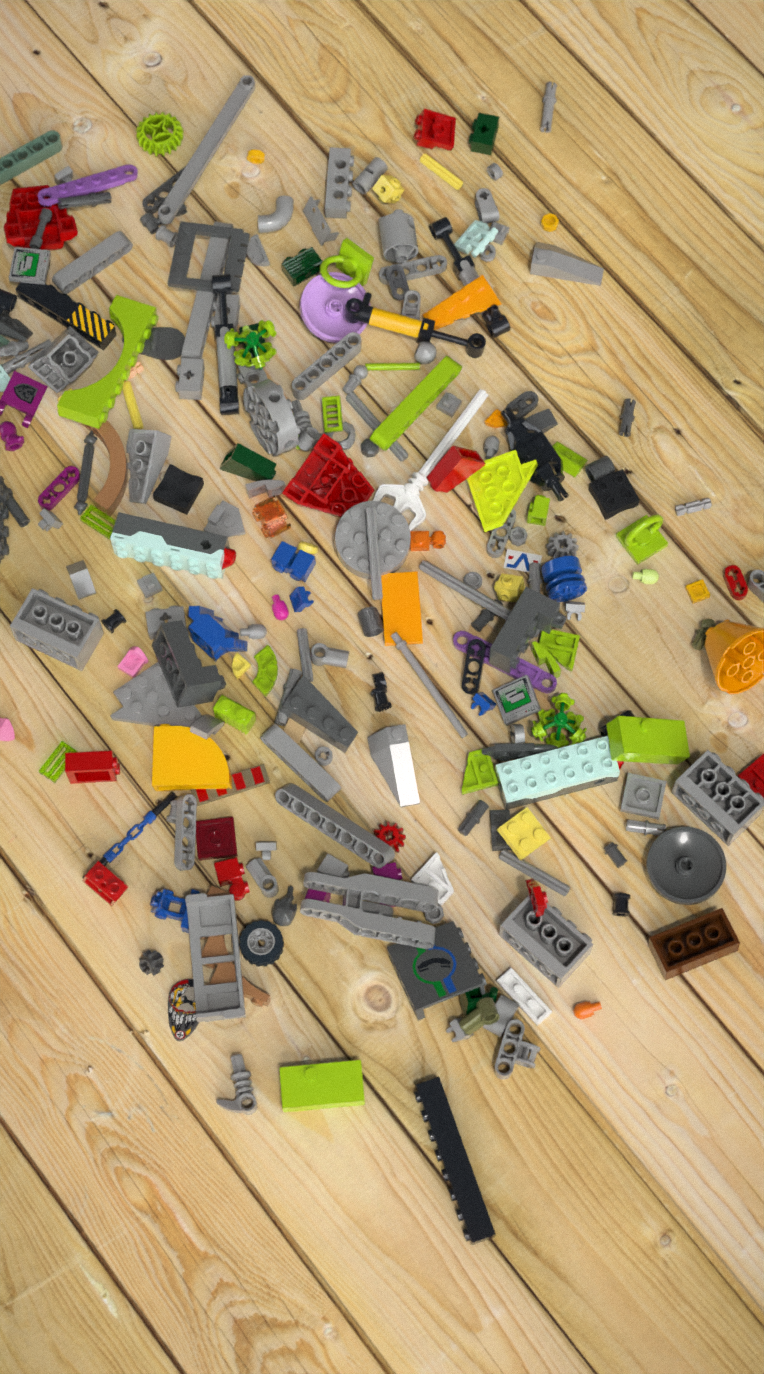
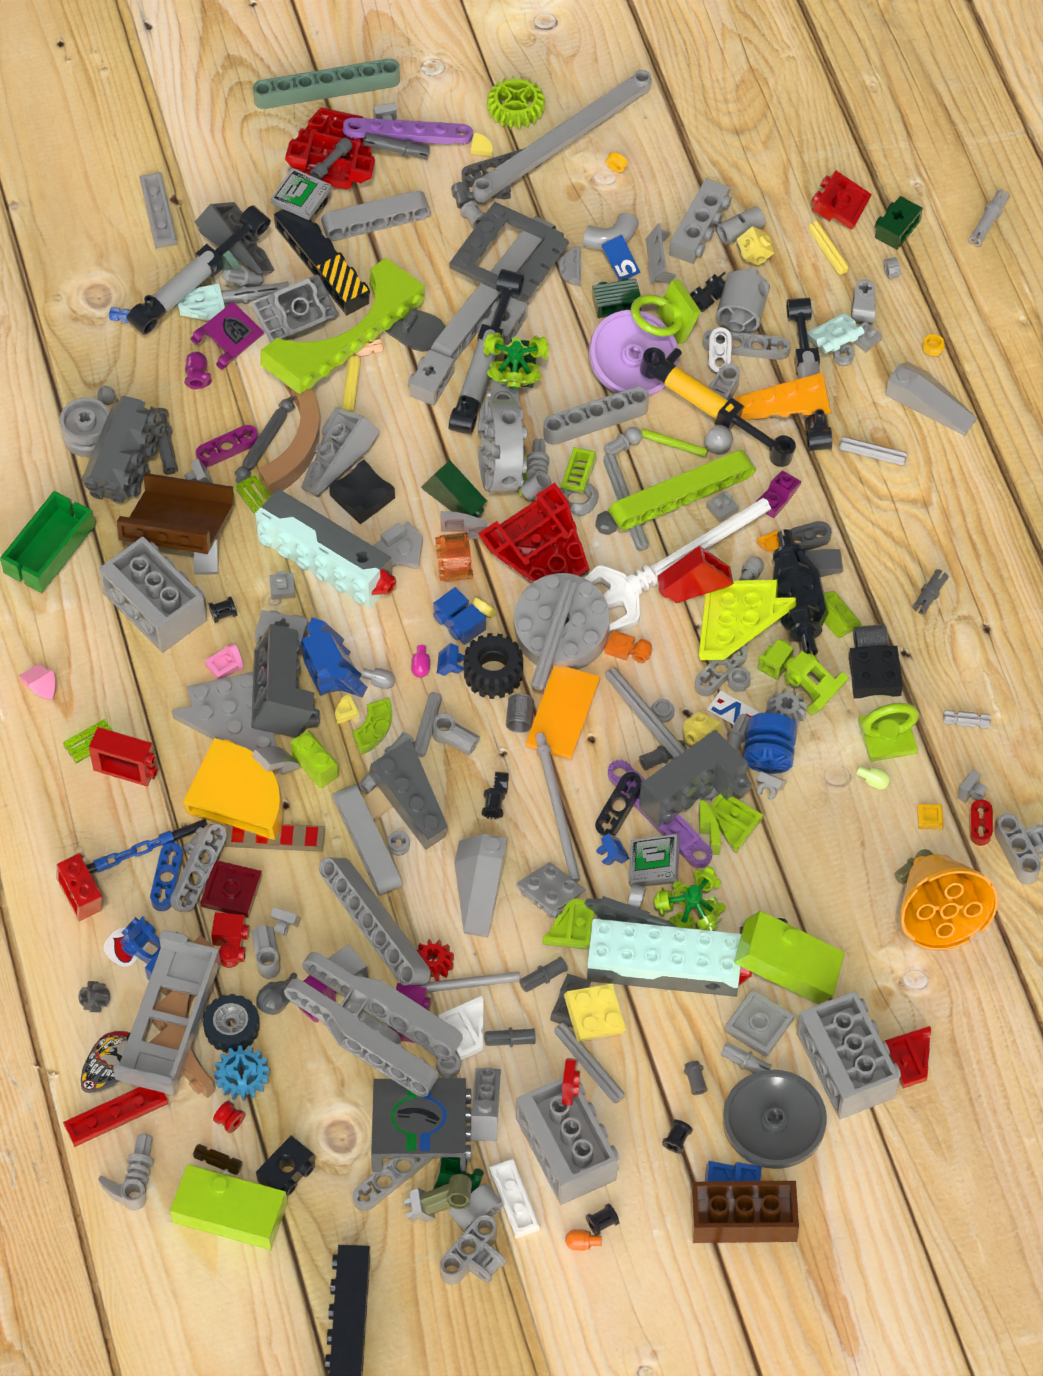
camera: 20 degrees right, 10 degrees down
none -> red plate [63,1087,168,1147]
none -> white sticker [103,928,147,967]
none -> reddish brown panel [117,473,235,554]
none -> blue beam [150,843,183,911]
none -> dark brown axle [193,1144,242,1175]
none -> red wheel [213,1101,245,1133]
none -> dark azure gear [214,1045,270,1101]
none -> black brick [256,1135,315,1196]
none -> light grey beam [353,1157,434,1211]
none -> light grey bar [420,972,521,992]
none -> black tyre [463,633,523,699]
none -> light yellow tile [471,132,493,157]
none -> light grey slope [471,1068,501,1141]
none -> dark grey axle [484,1027,536,1047]
none -> light grey hinge [516,862,586,918]
none -> black bush [586,1203,620,1236]
none -> blue sticker [601,235,641,280]
none -> black hinge [689,272,726,312]
none -> blue slope [705,1161,762,1182]
none -> magenta slope [756,470,802,518]
none -> lime tile [783,651,849,716]
none -> axle [839,437,907,465]
none -> light grey tile [957,770,987,803]

